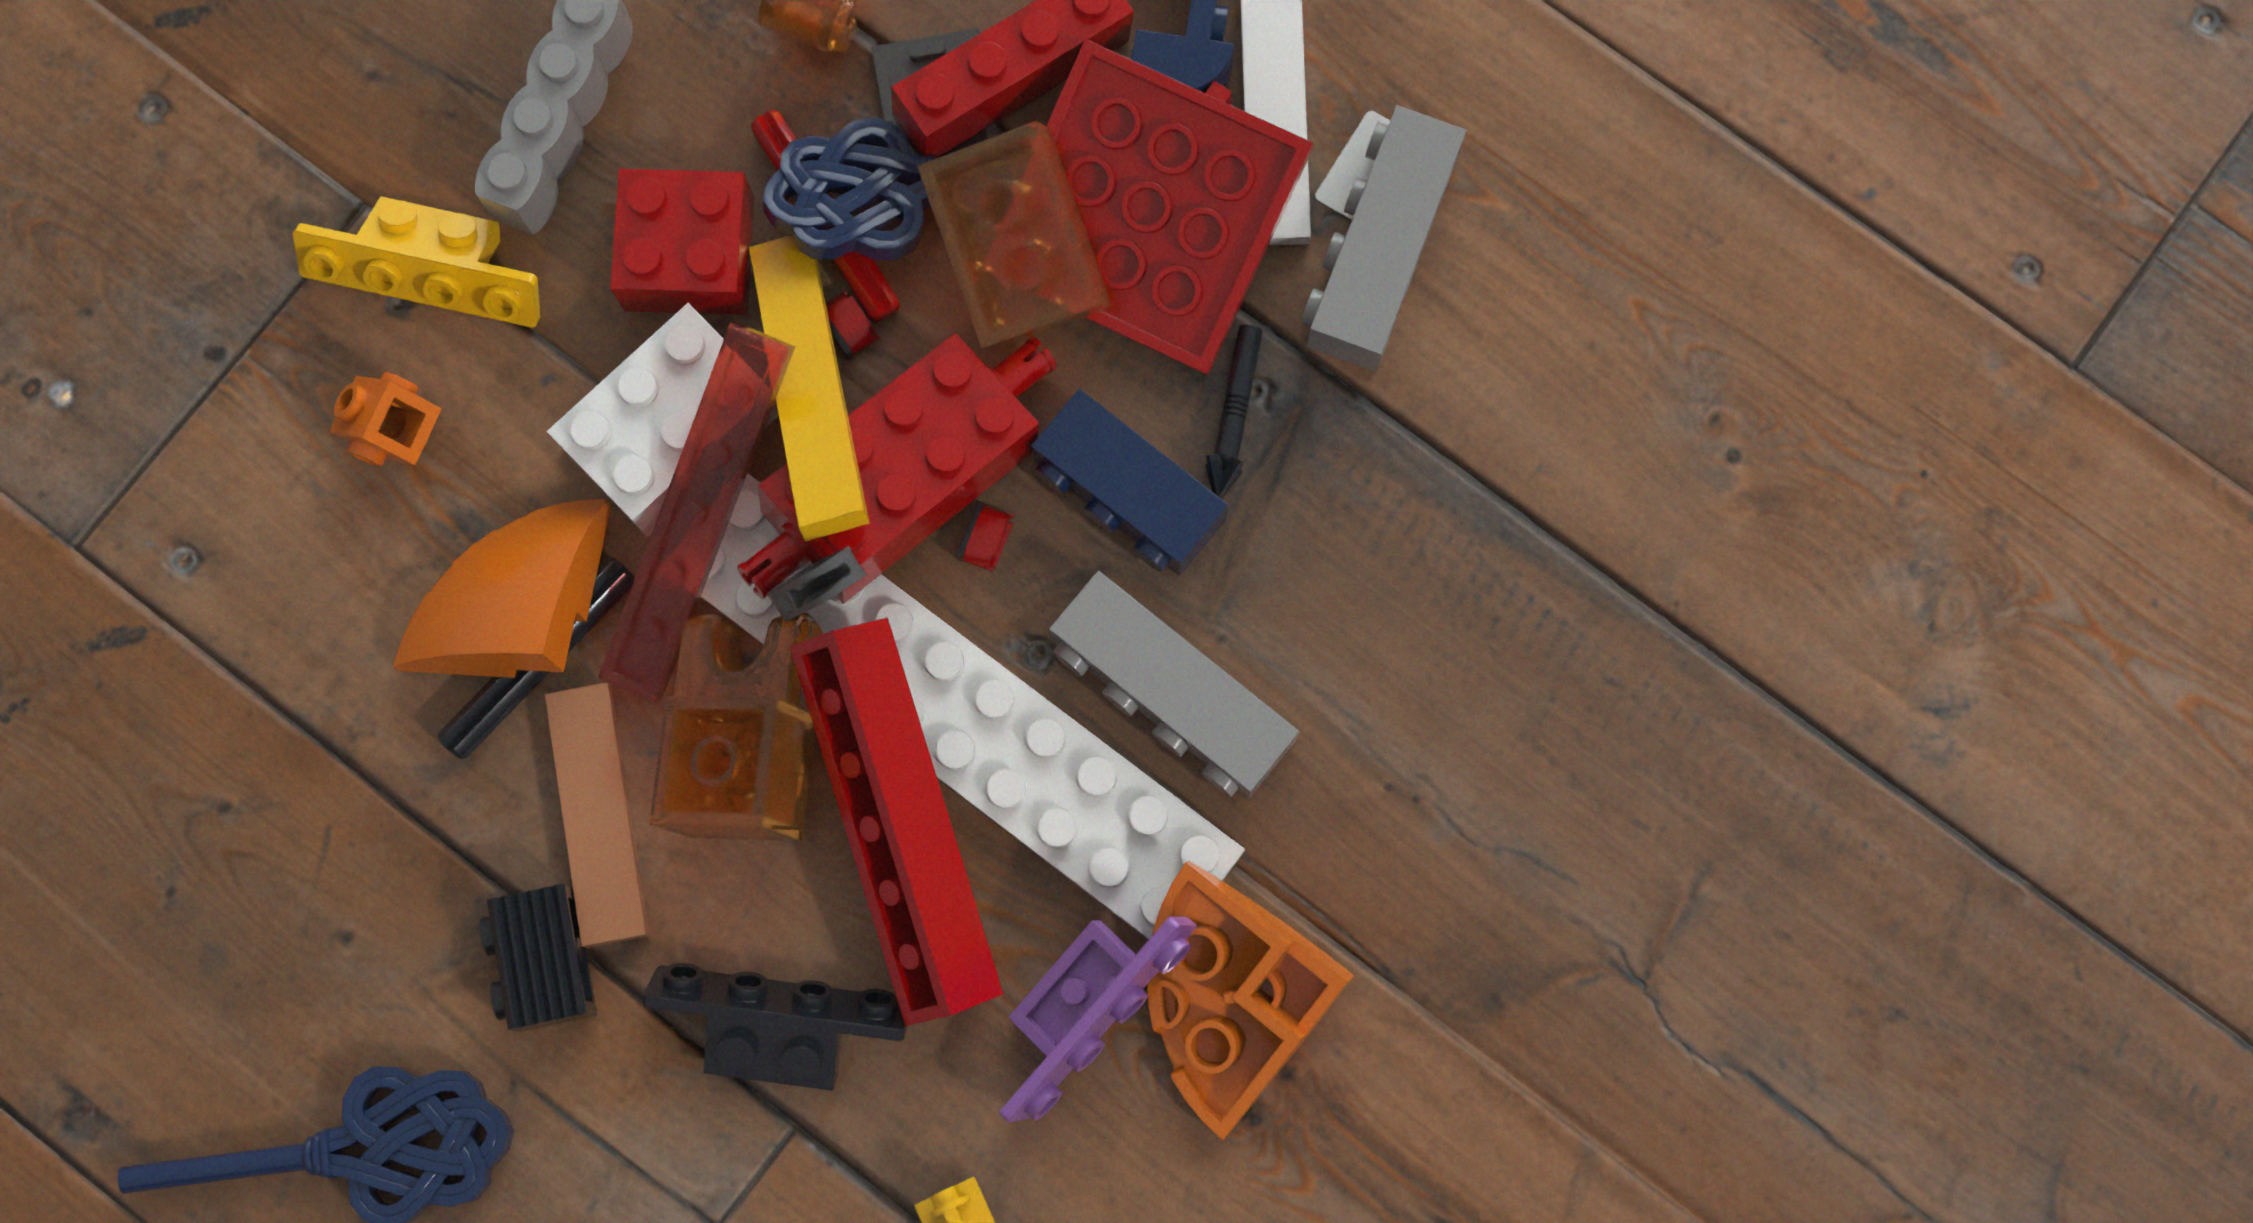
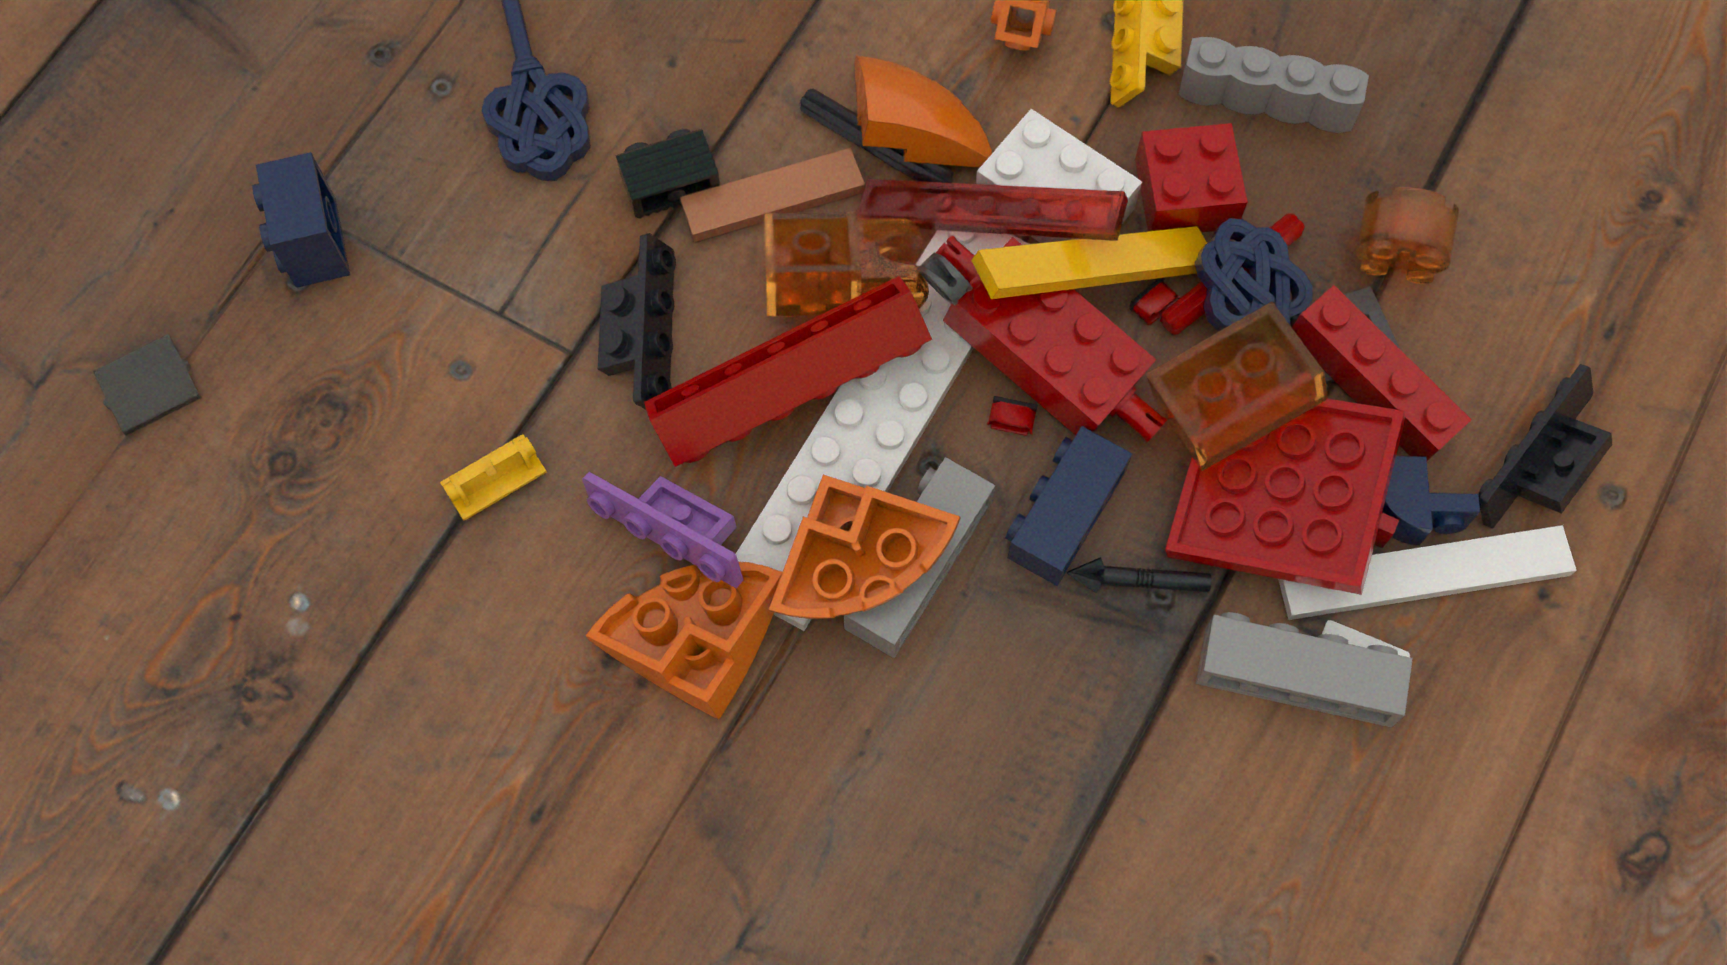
camera: 80 degrees right, 10 degrees down
none -> orange brick [769,474,961,619]

